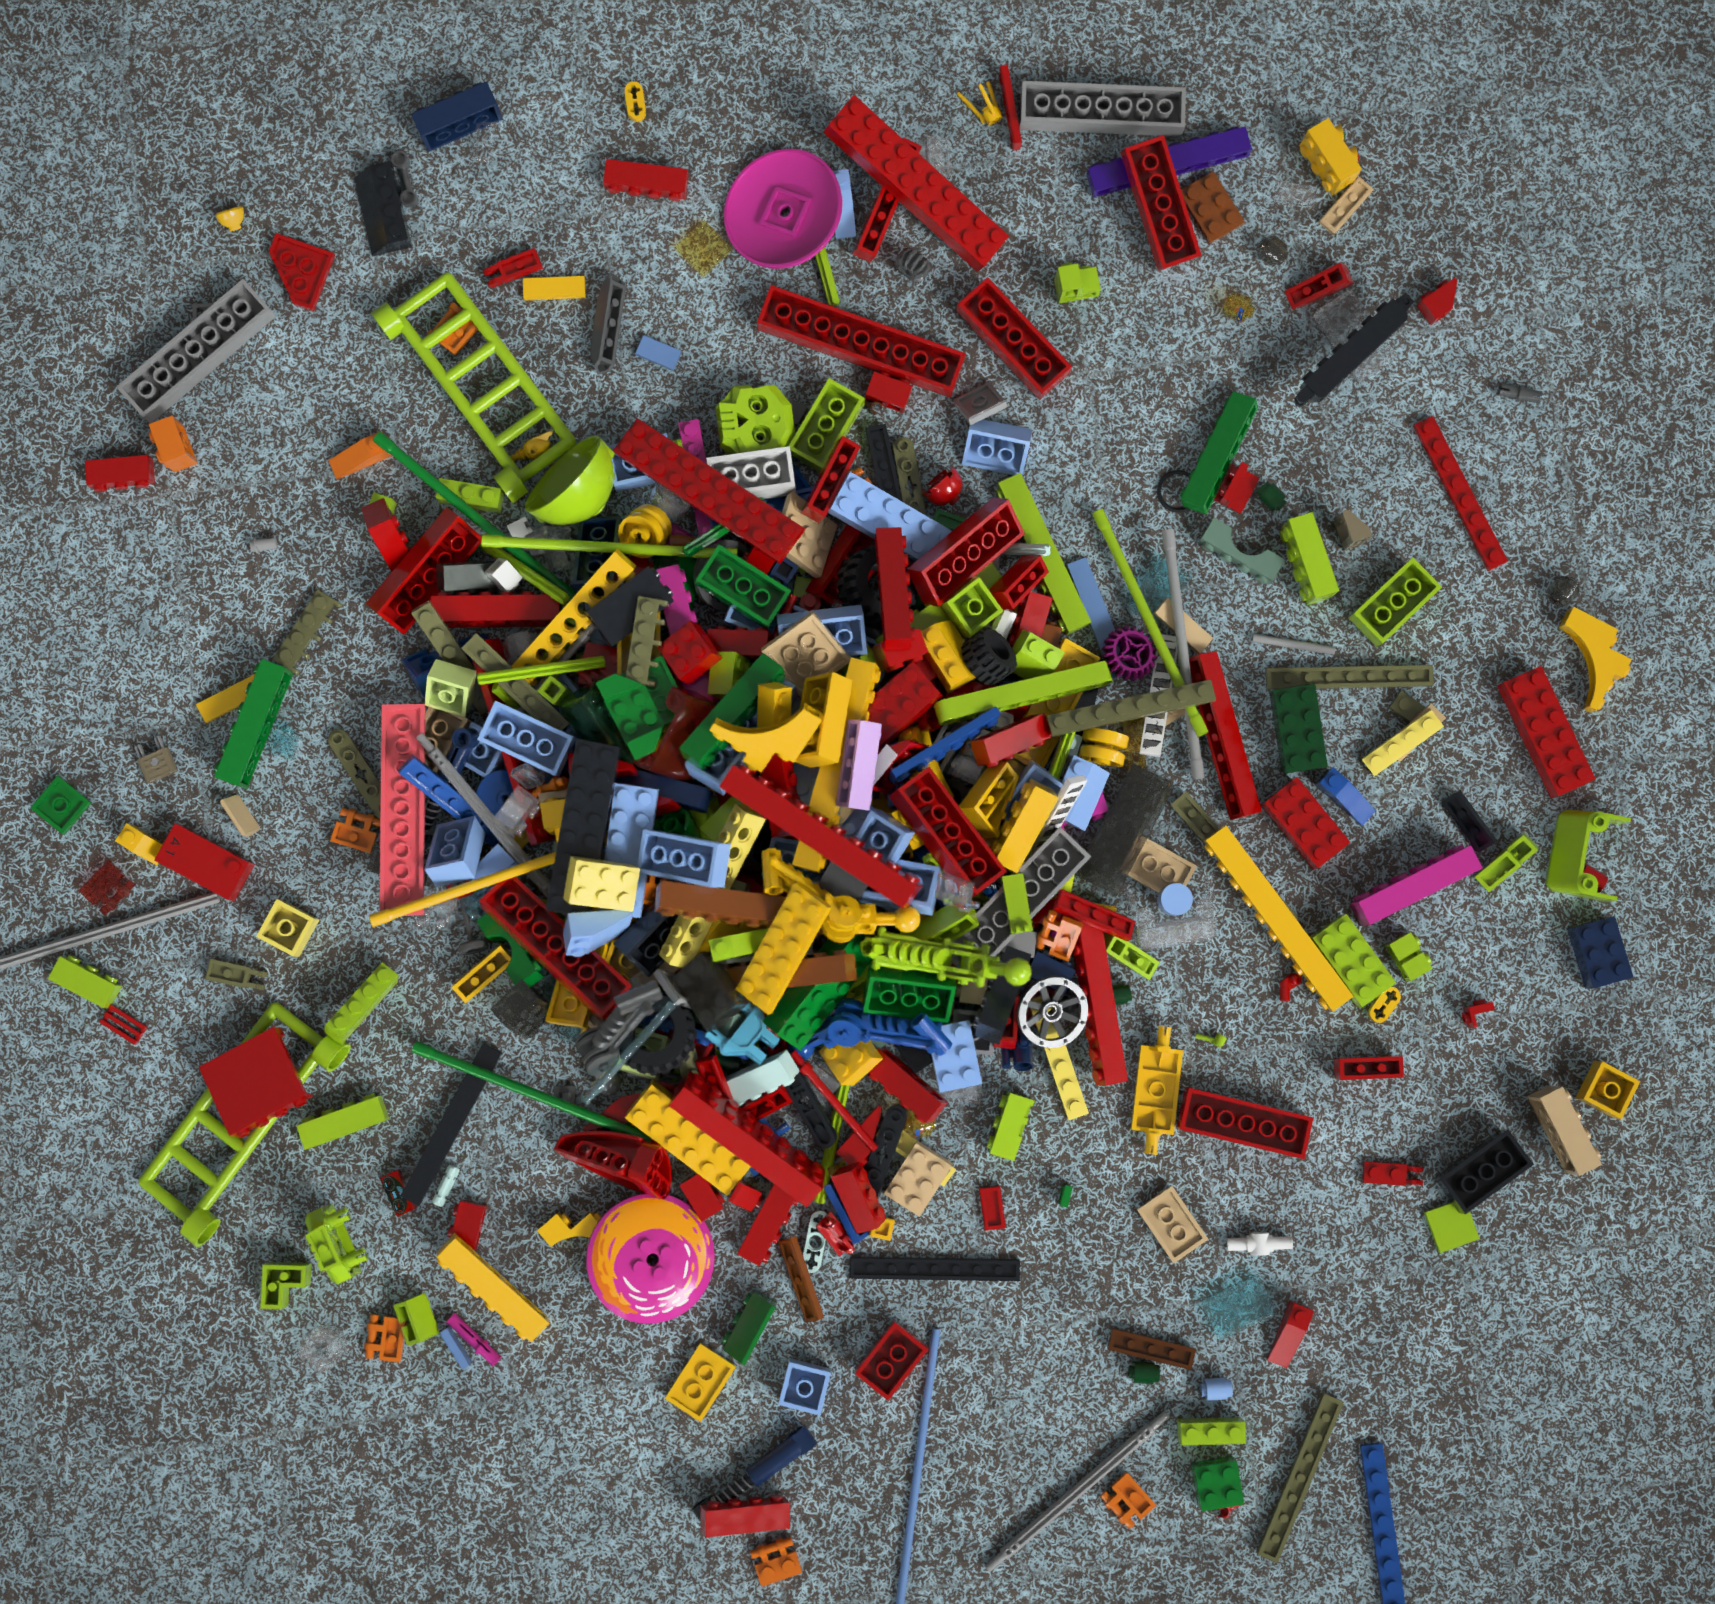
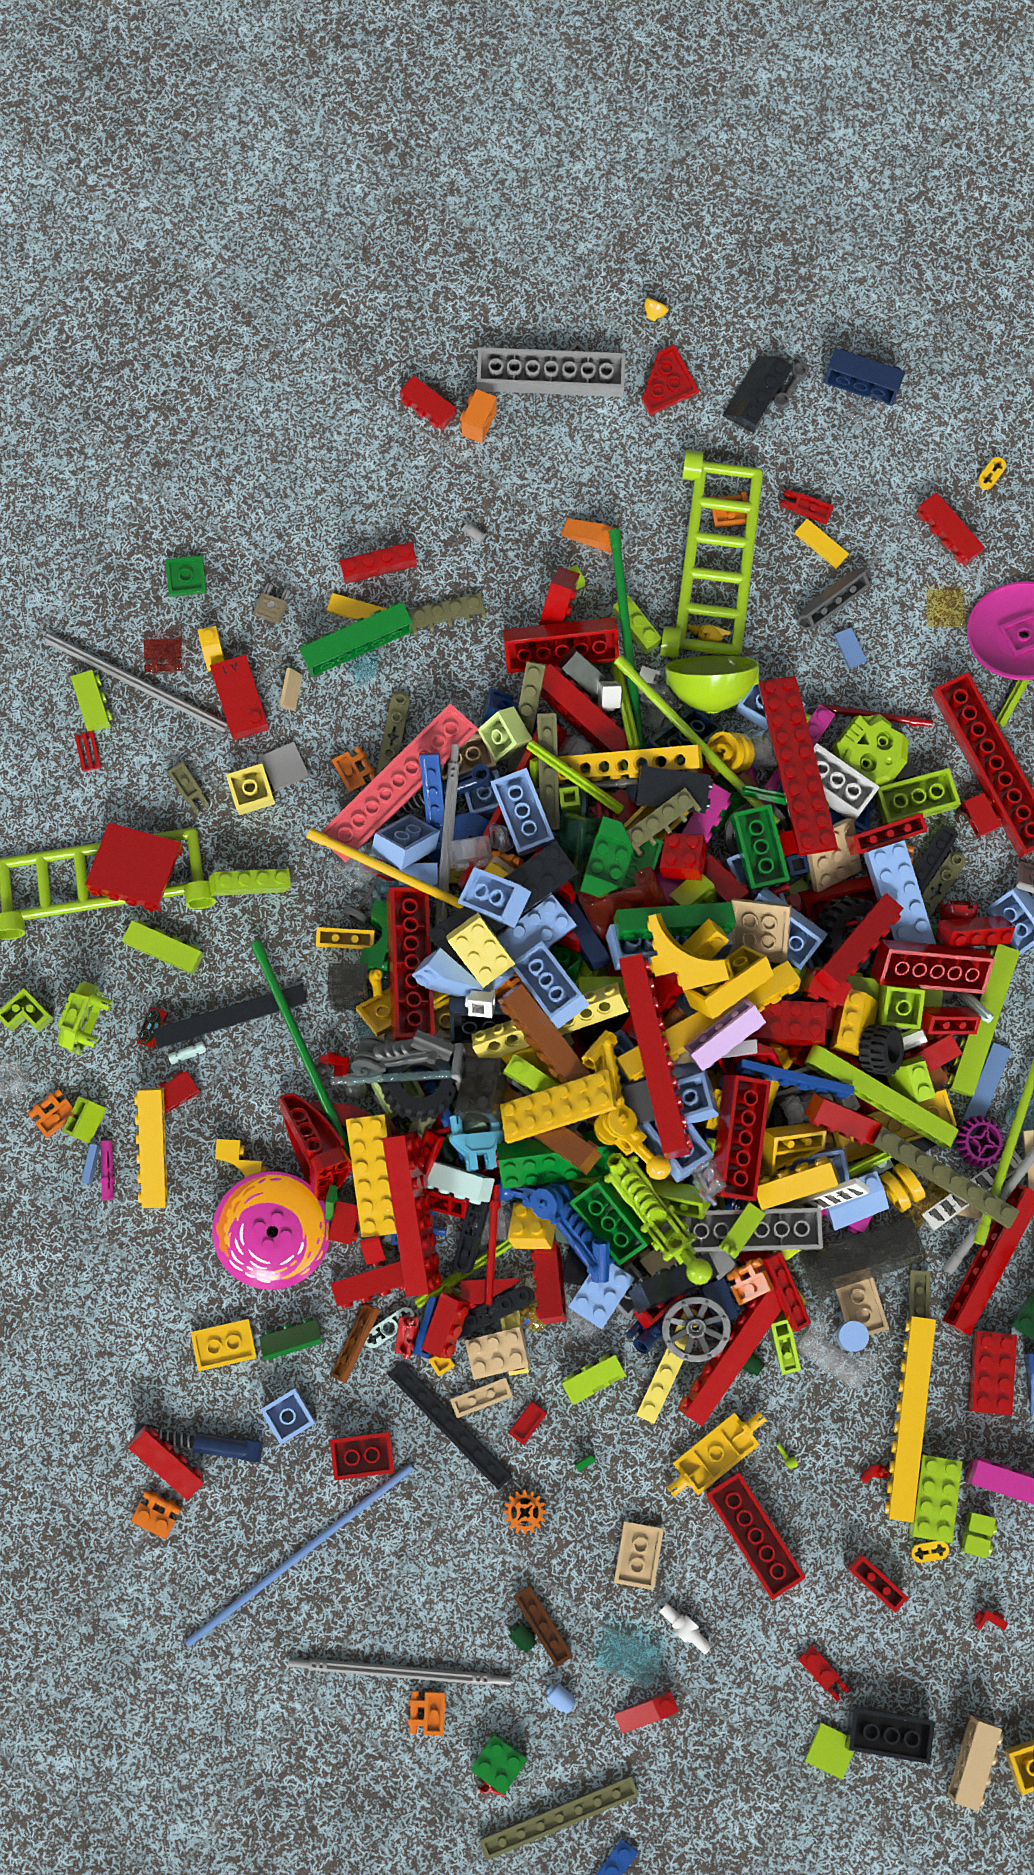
camera: 50 degrees right, 5 degrees down
lime brick [1177,1417,1246,1445] -> none
none -> light grey tile [259,742,310,791]
none -> red bracket [318,1051,349,1077]
none -> green tile [325,1185,338,1222]
none -> red brick [339,542,417,584]
none -> yellow arm [368,969,383,997]
none -> tan plate [450,1378,513,1418]
none -> light blue slope [457,867,531,928]
none -> white brick [465,990,496,1018]
none -> orange gear [503,1489,547,1535]
none -> dark orange cone [664,1006,688,1030]
none -> red bar [821,704,933,727]
none -> red brick [935,916,1015,948]

